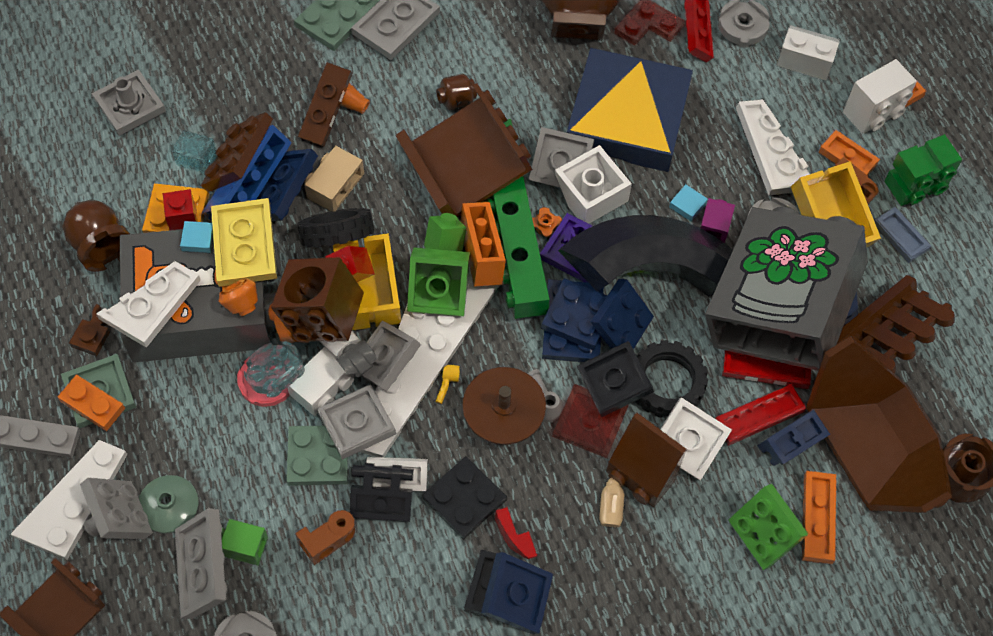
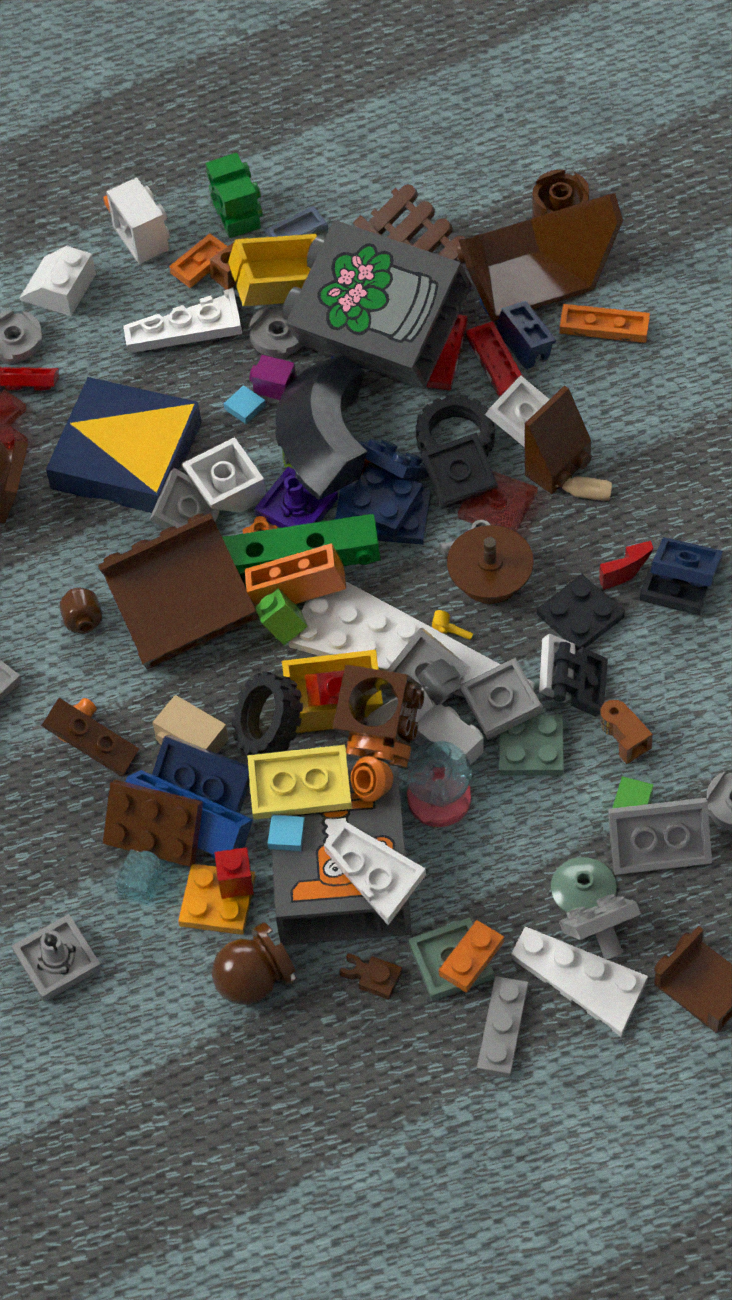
camera: 80 degrees left, 5 degrees down
bright green slope [407,247,470,316] -> none
bright green plate [728,484,808,570] -> none

